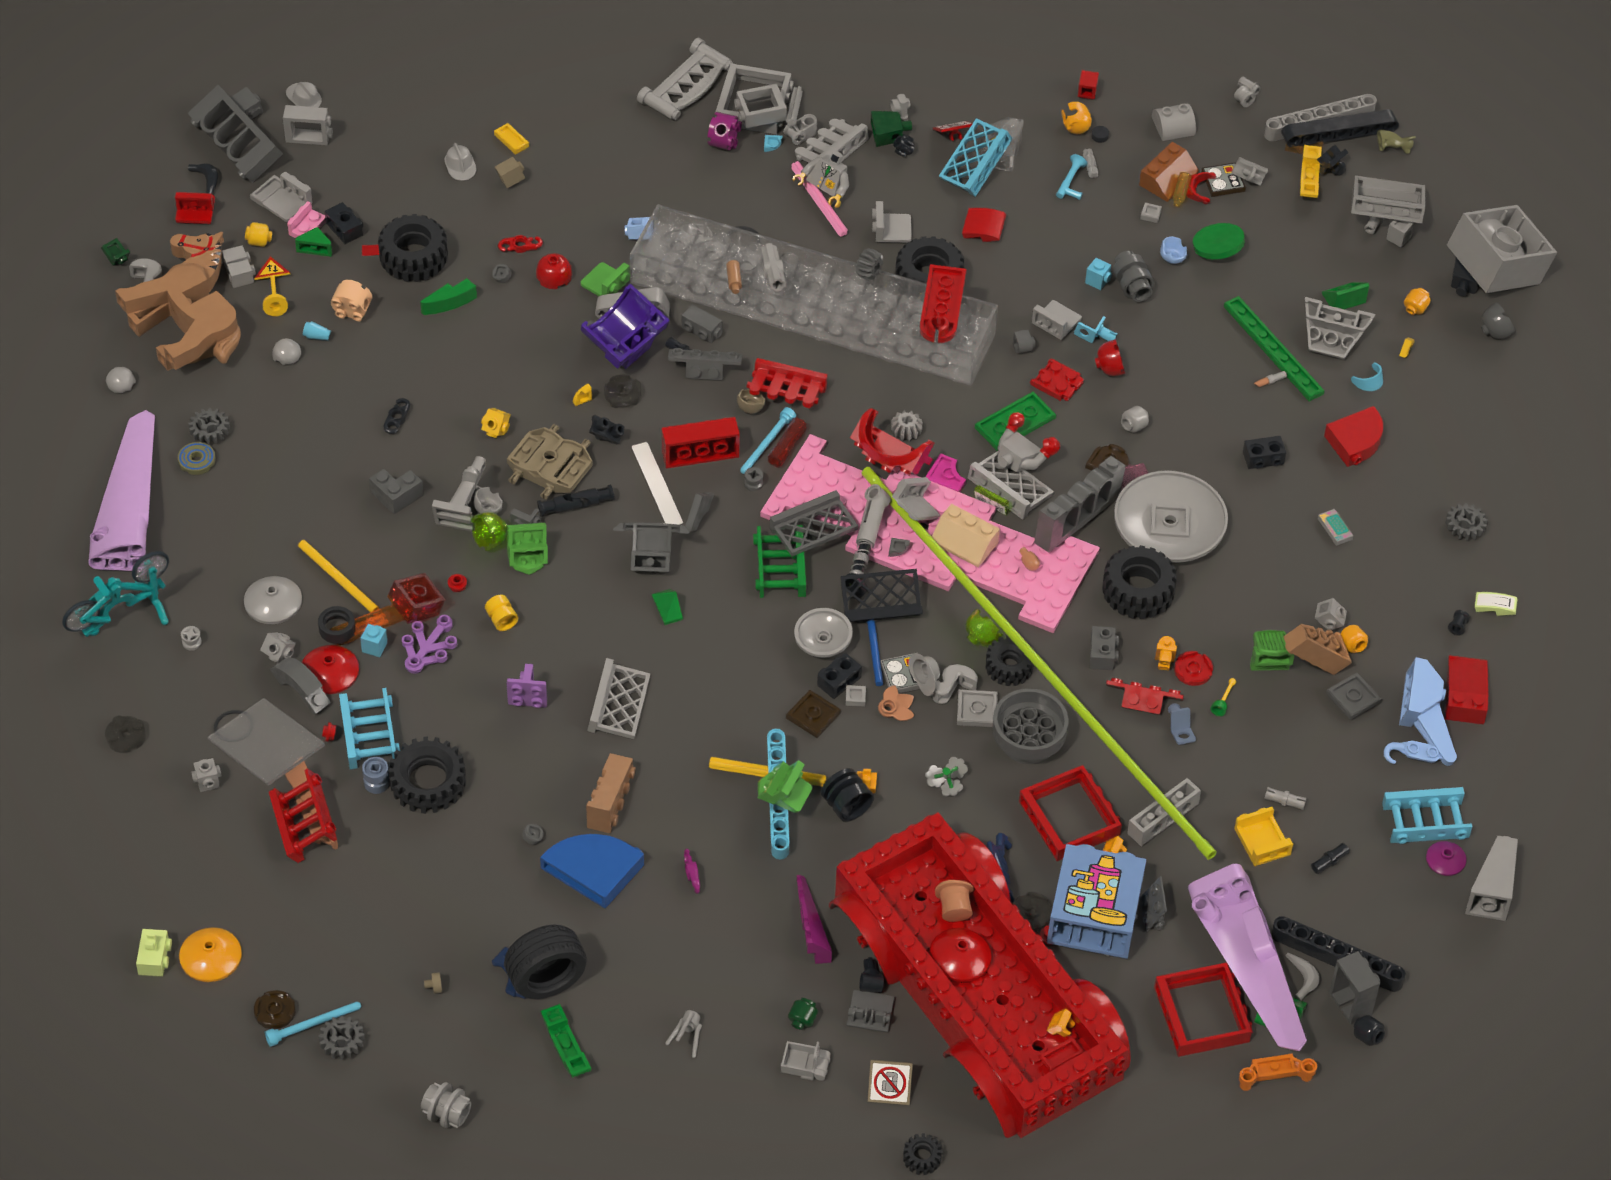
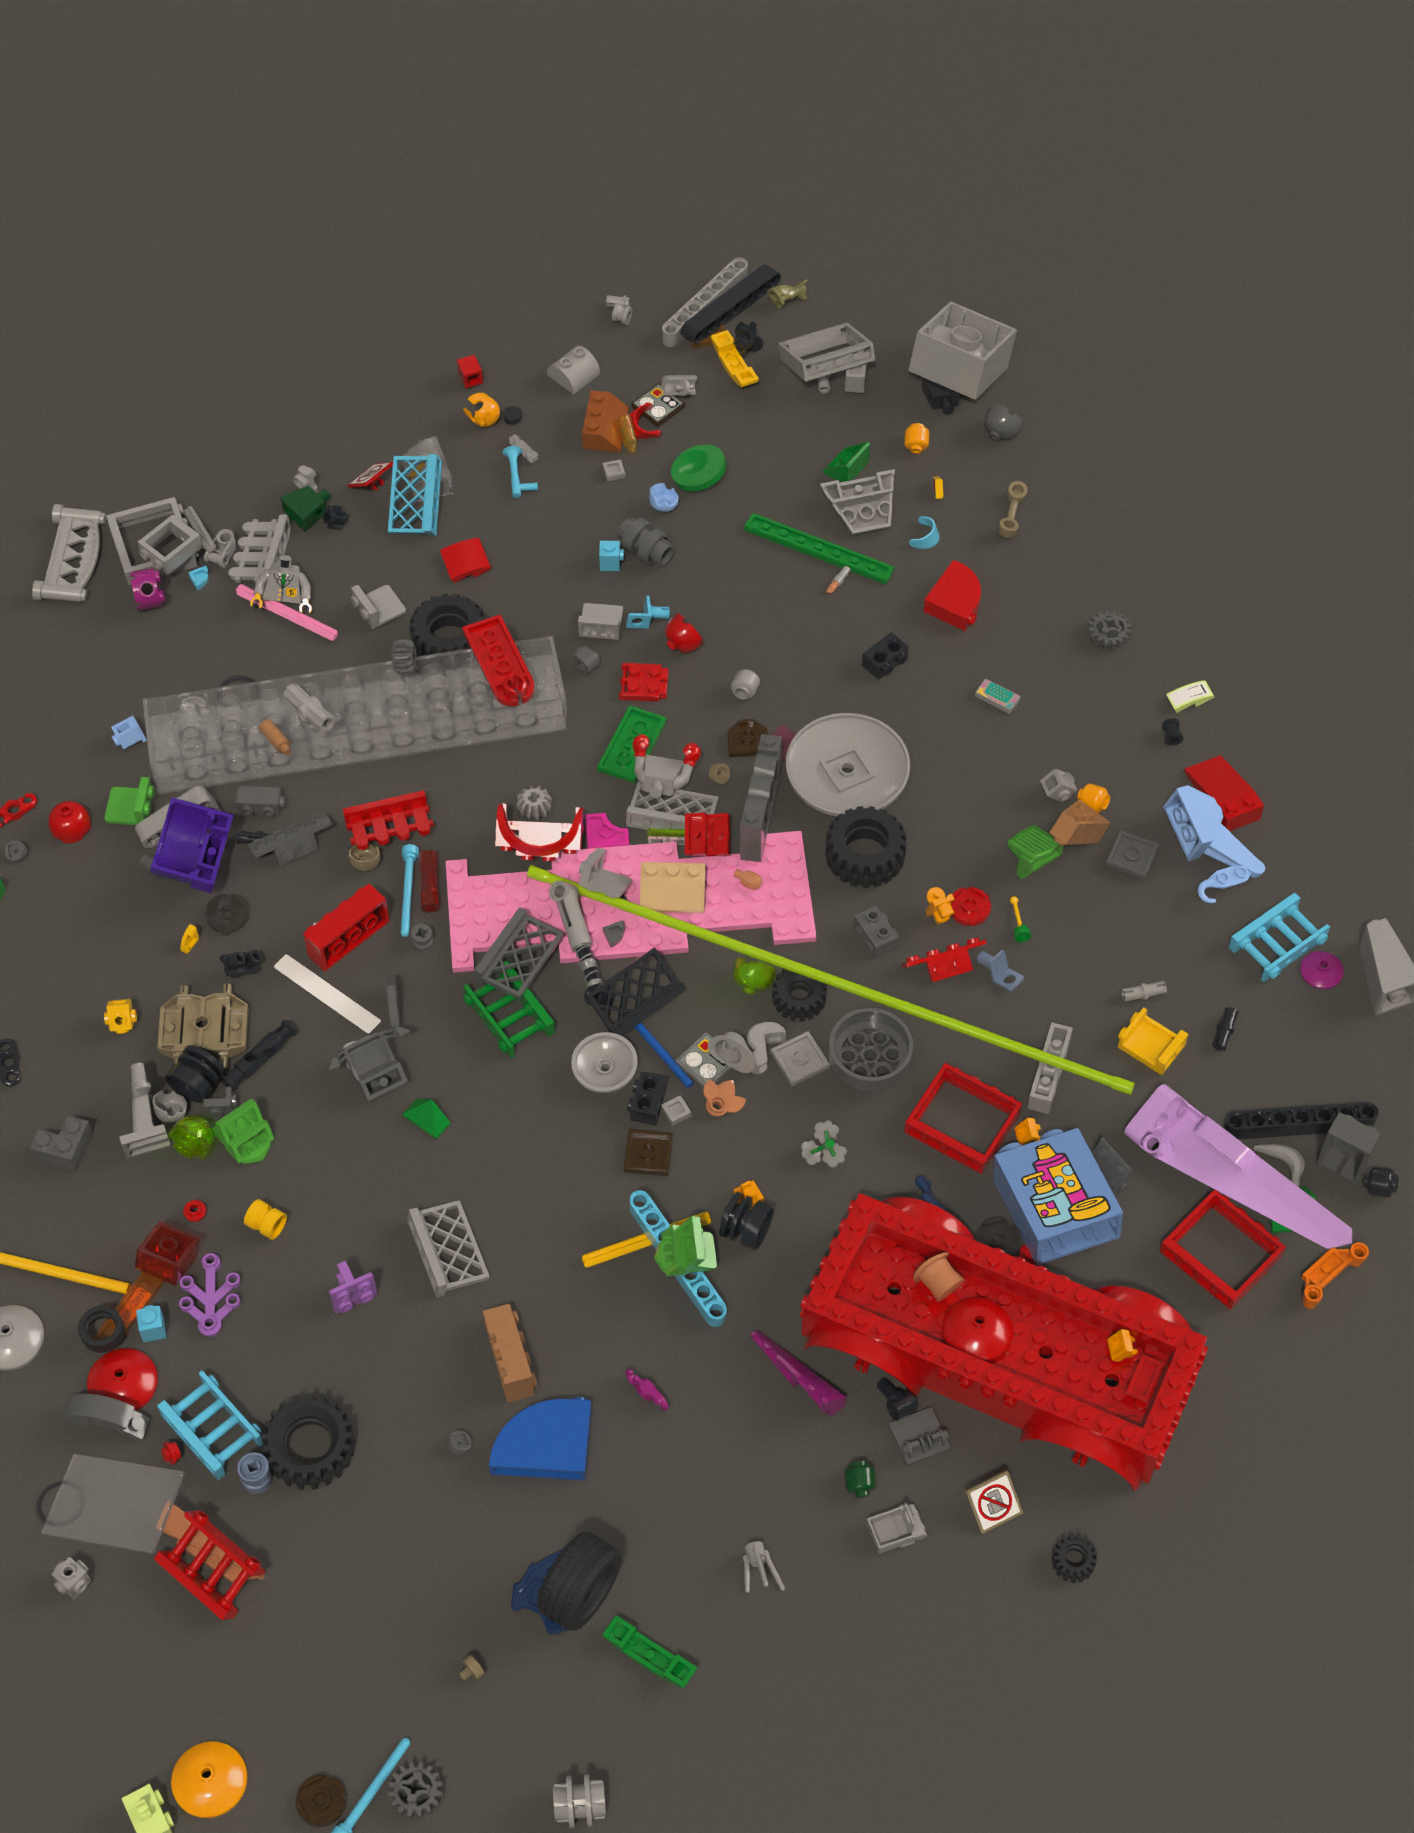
camera: 30 degrees left, 5 degrees up
light grey brick [260,632,296,663] -> none
none -> black wheel [165,1045,225,1103]
none -> red slope [685,812,730,857]
none -> dark tan tile [709,763,730,784]
none -> dark tan piece [998,481,1028,538]

